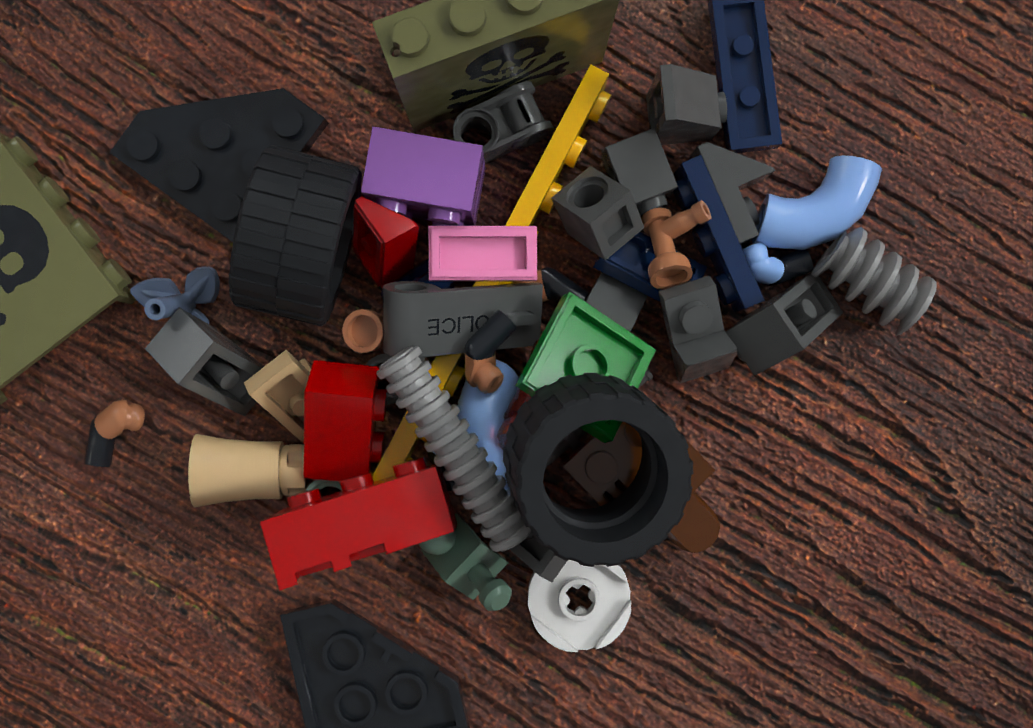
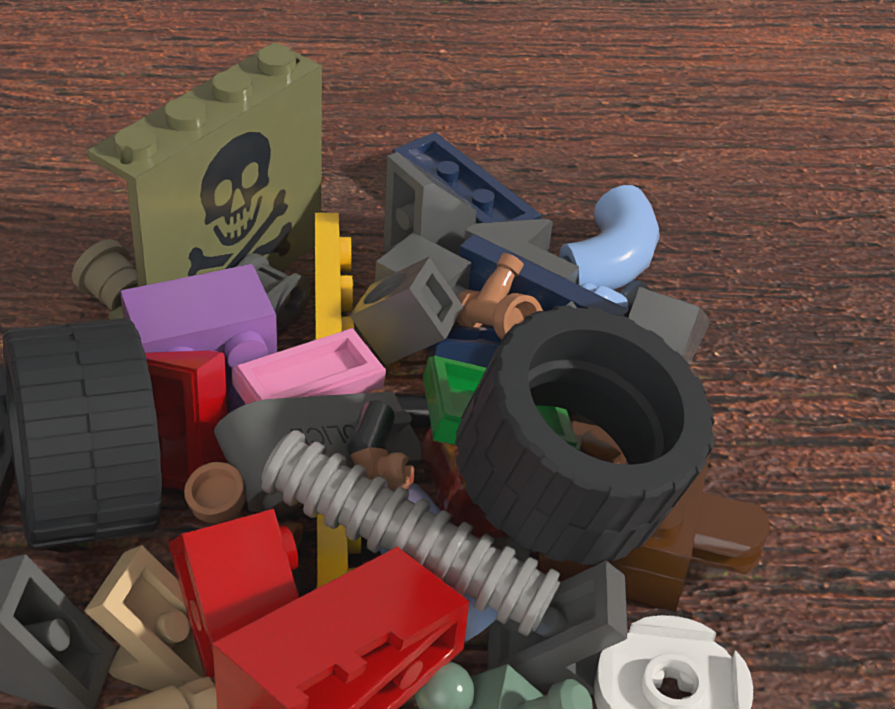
camera: 30 degrees left, 45 degrees down
light grey piece [811,227,937,336] -> none

